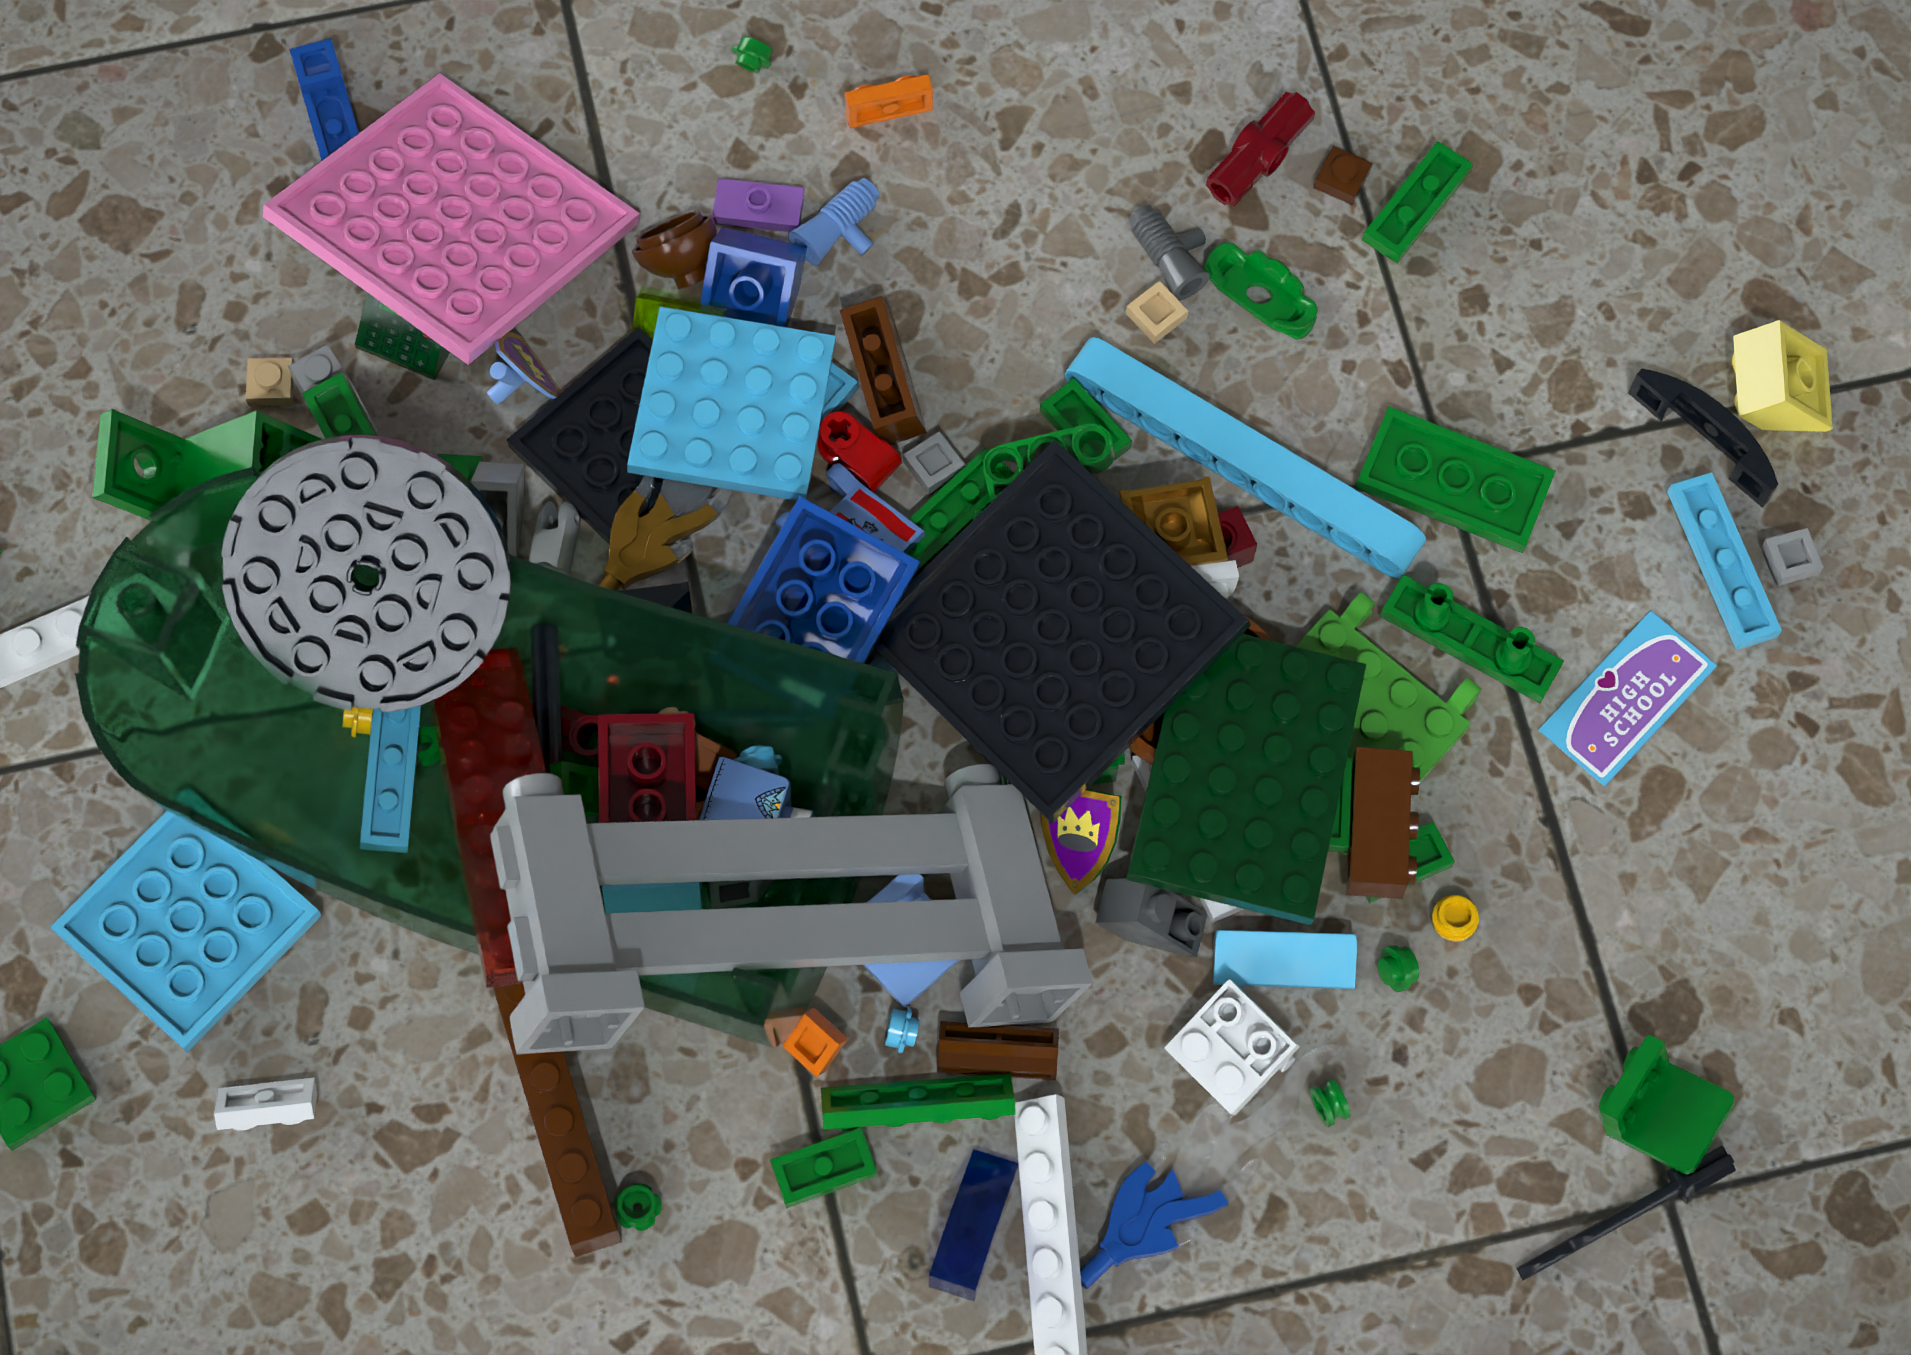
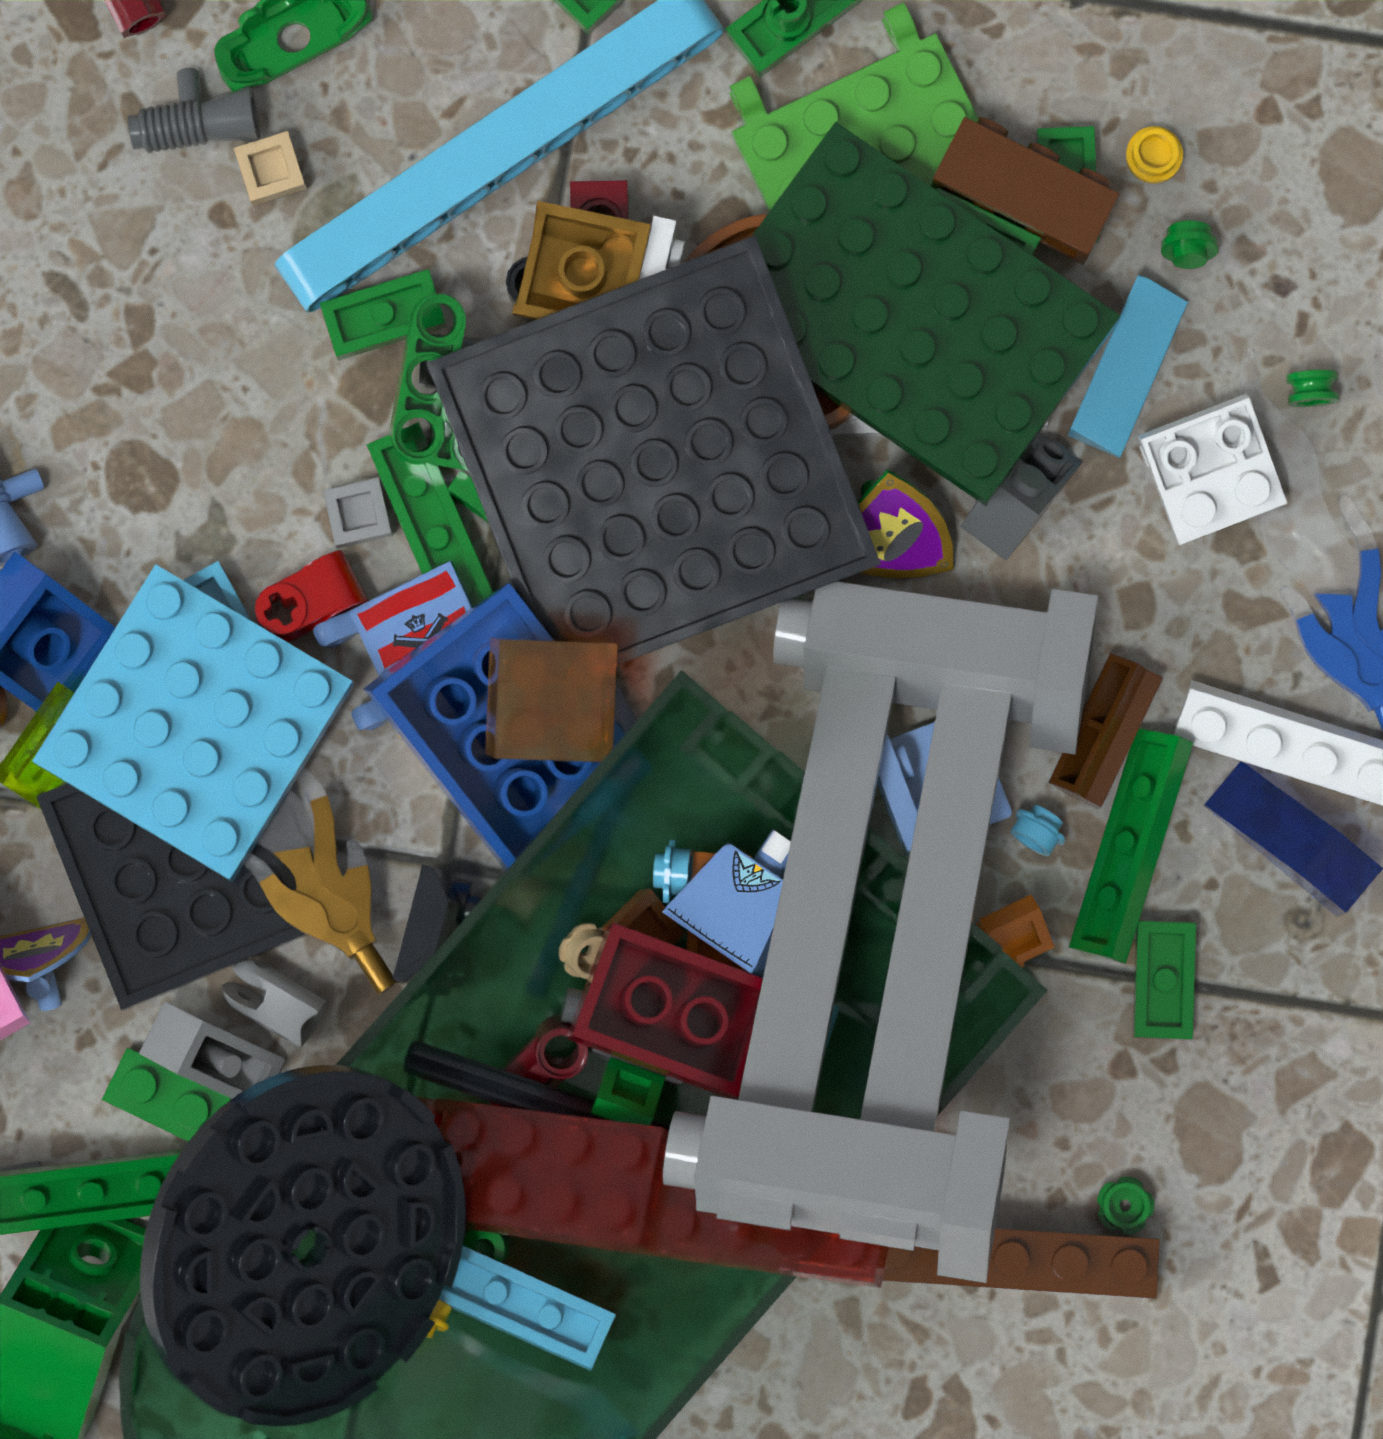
camera: 60 degrees left, 15 degrees up
reddish brown brick [840,296,927,445] -> none
none -> clear orange brick [485,637,617,762]

